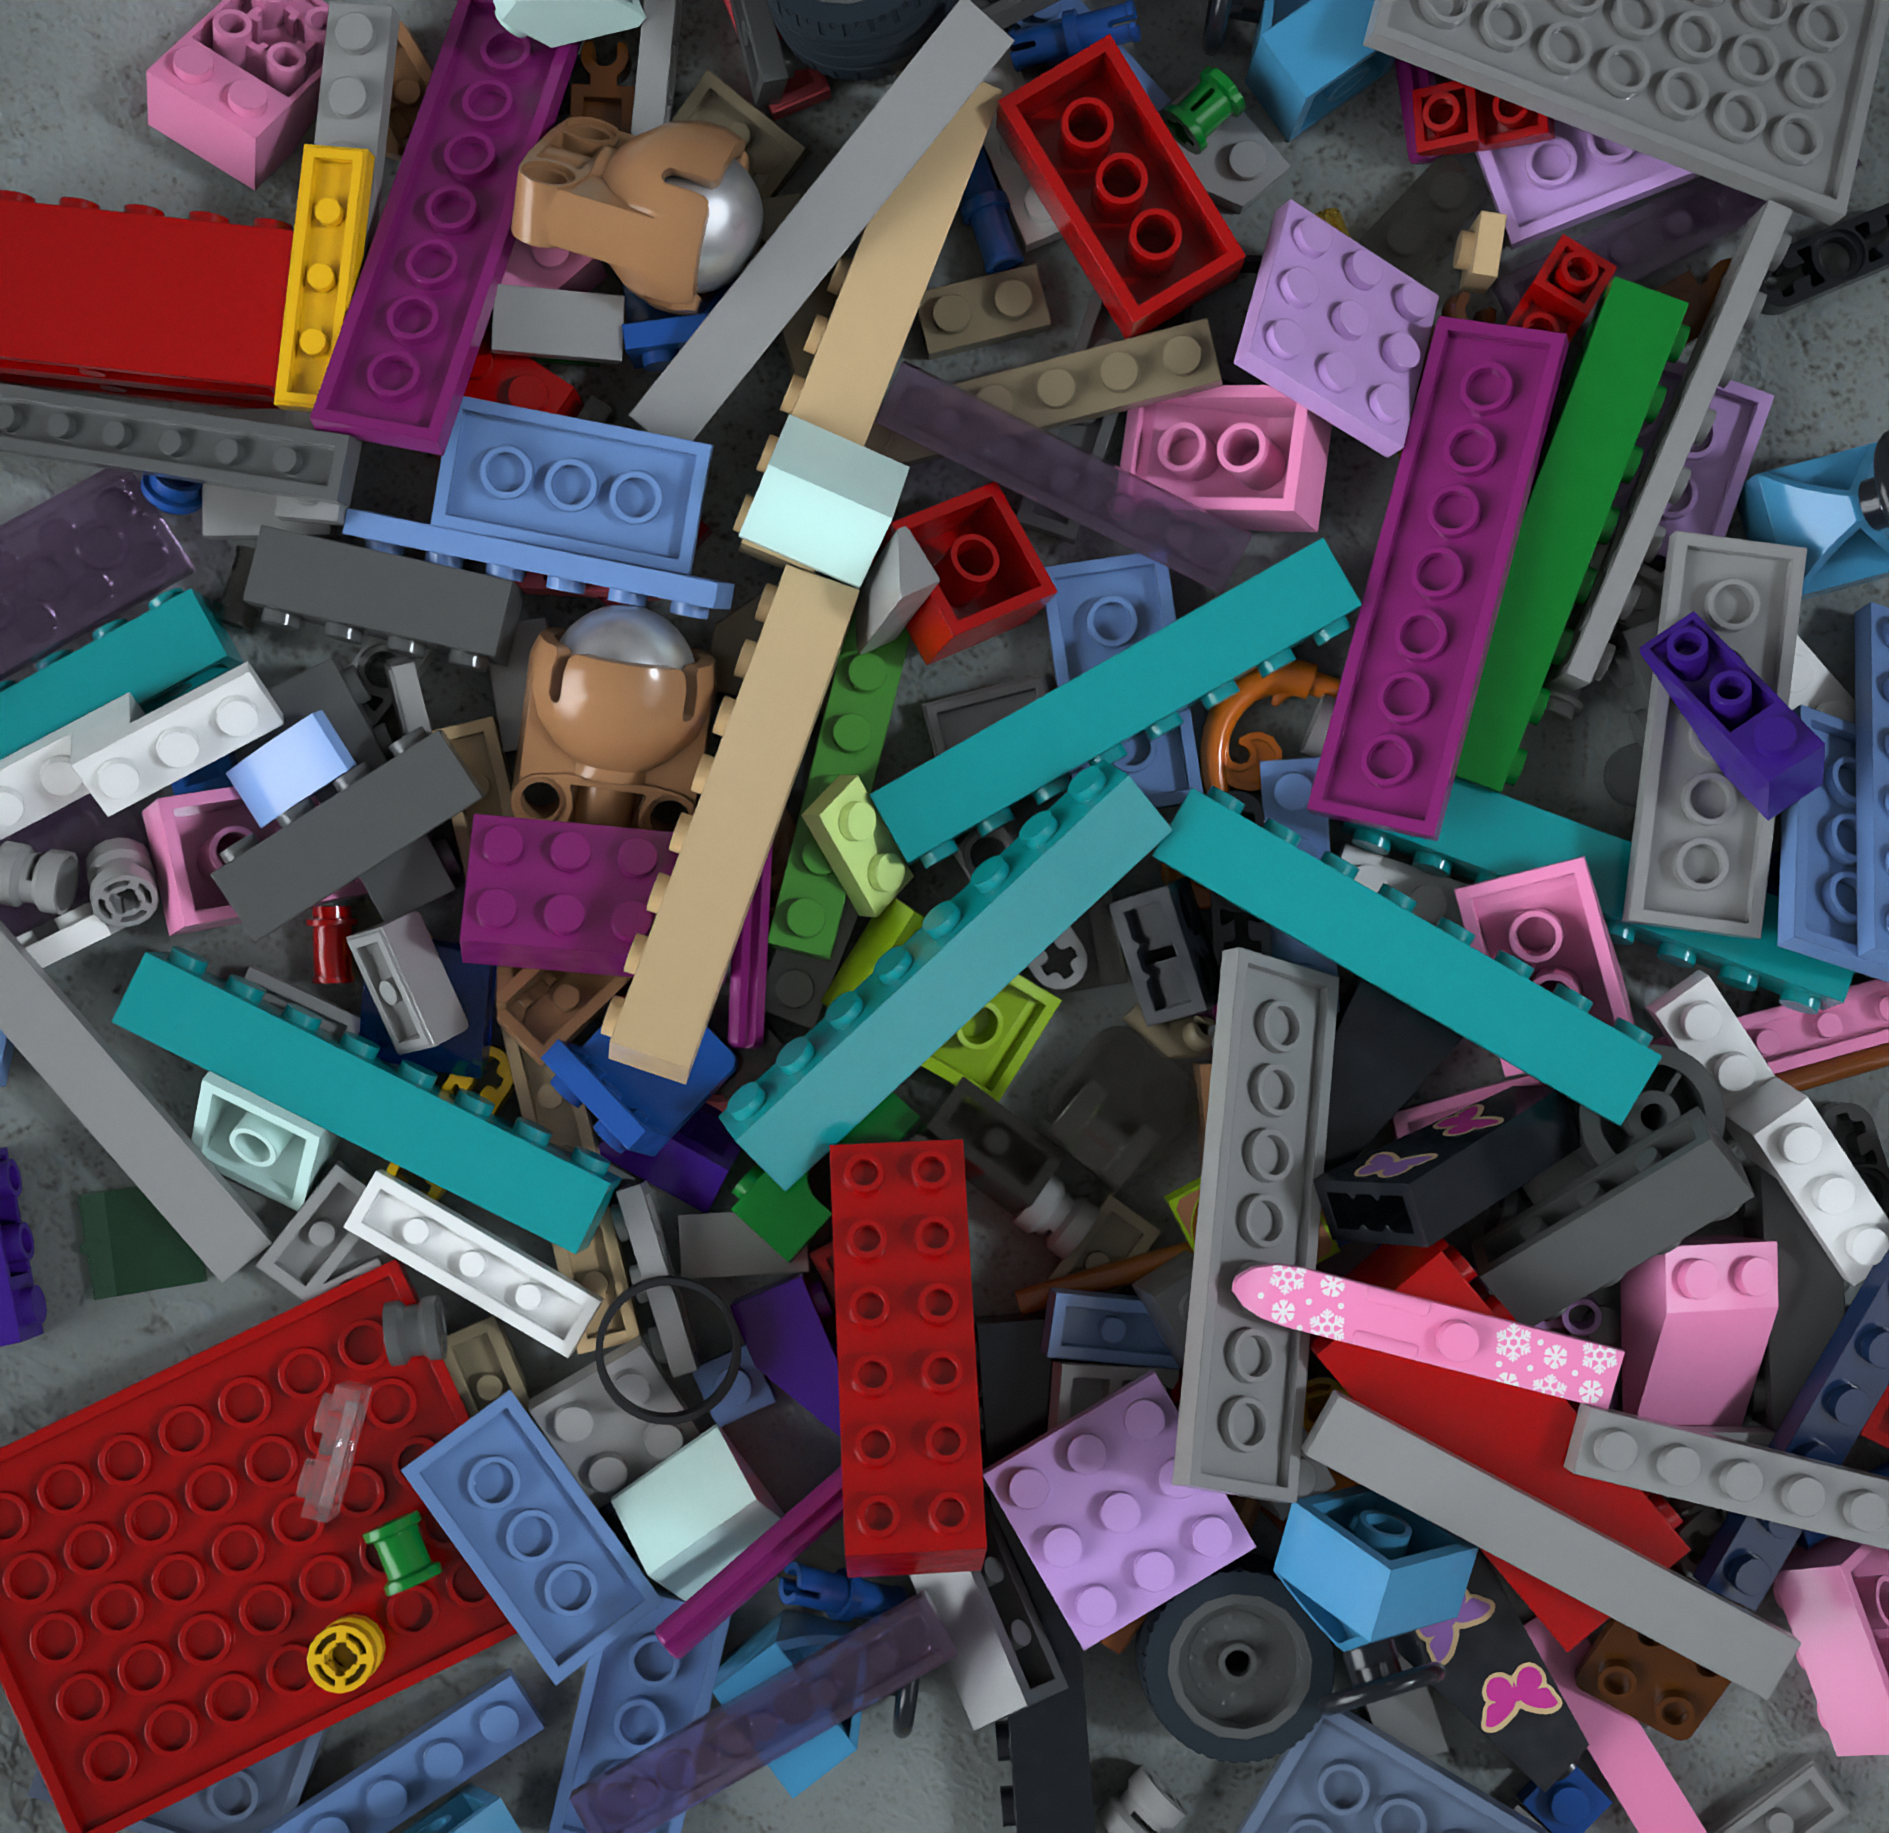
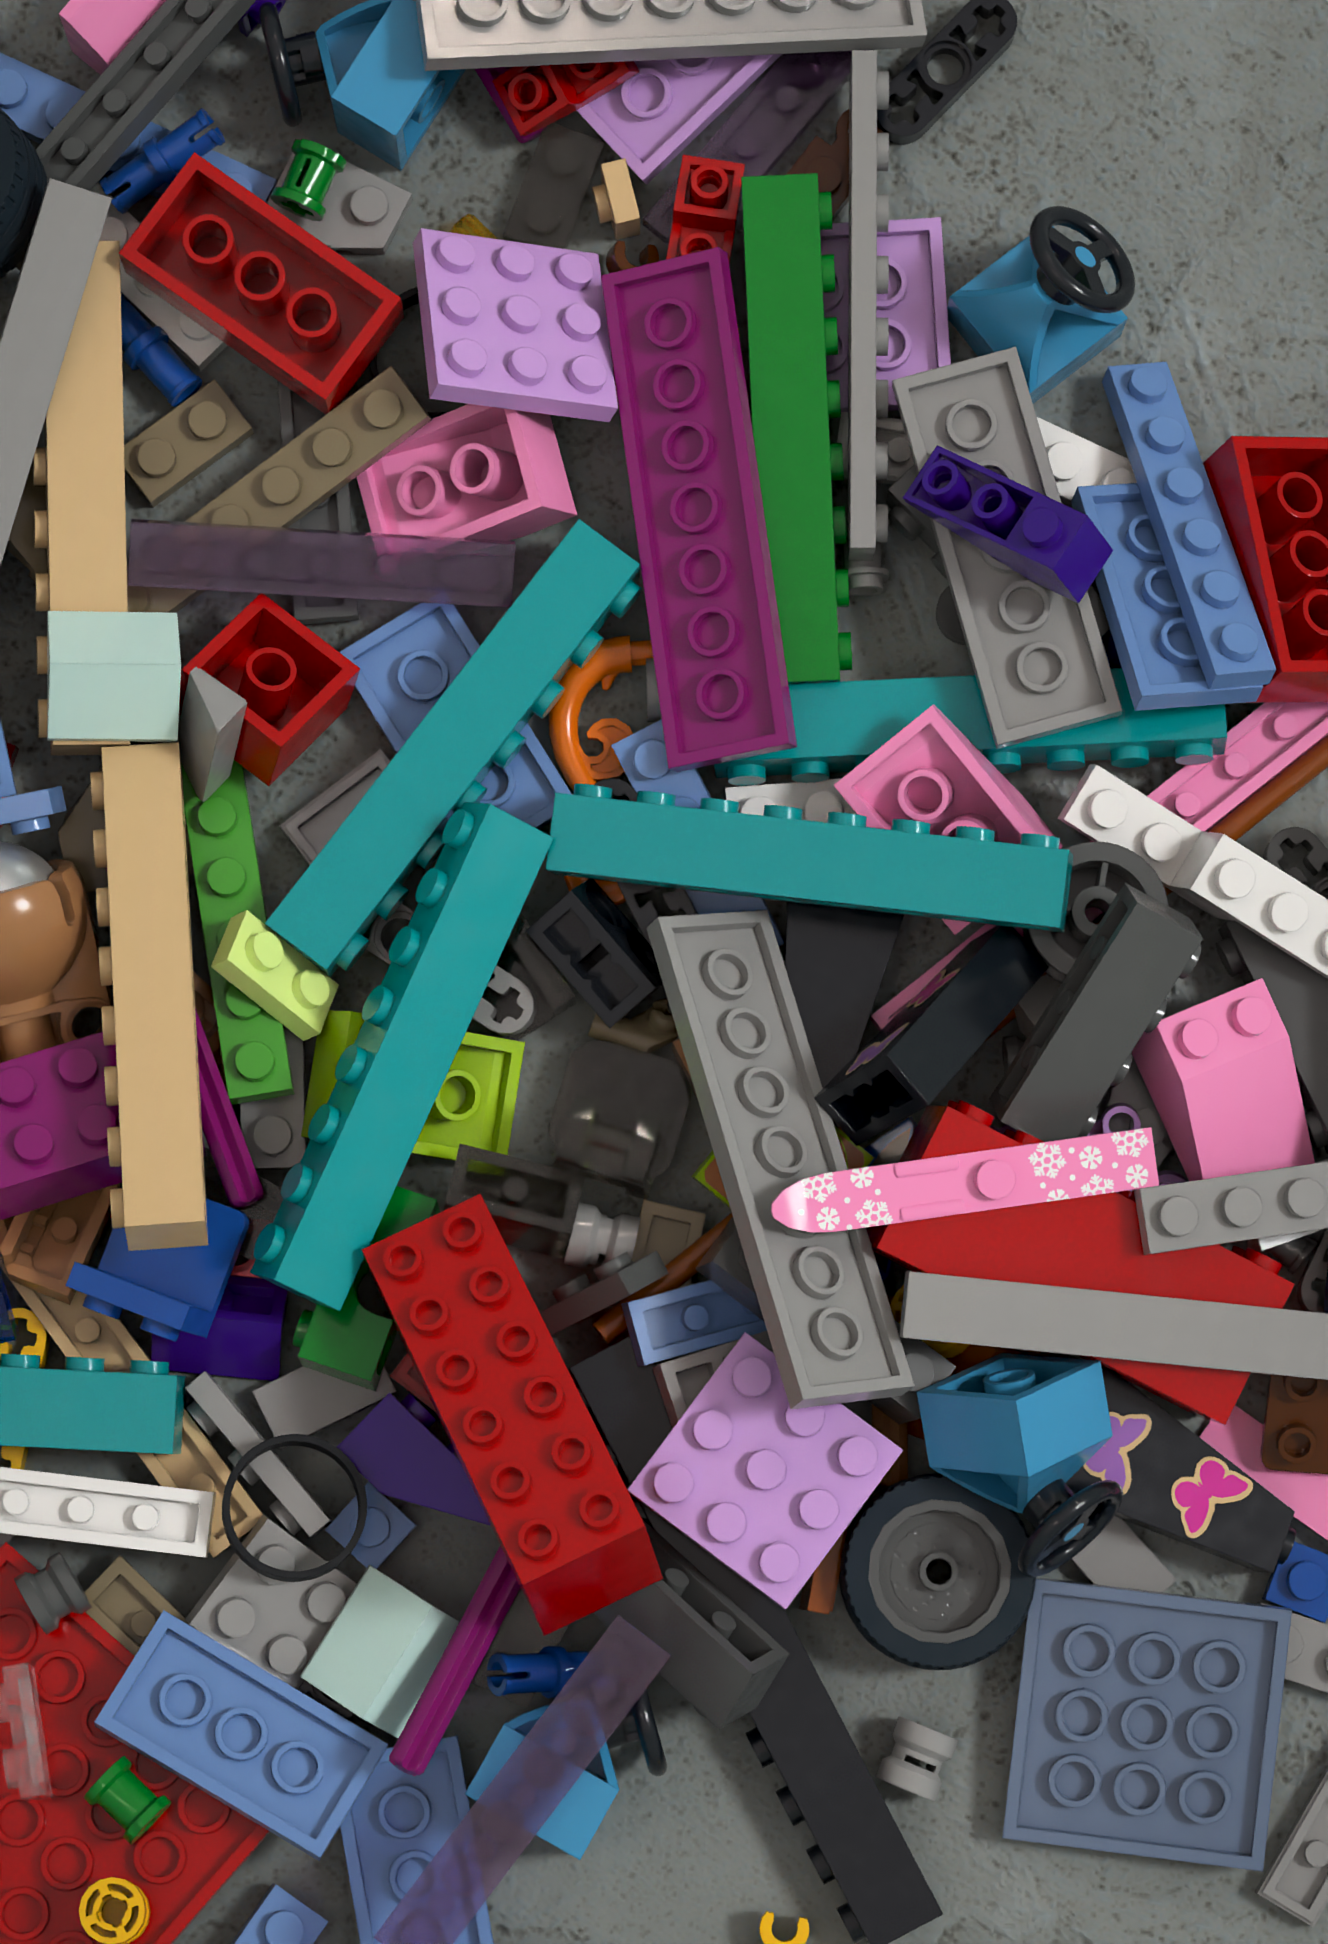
camera: 20 degrees left, 5 degrees down
none -> dark grey plate [540,1250,669,1335]

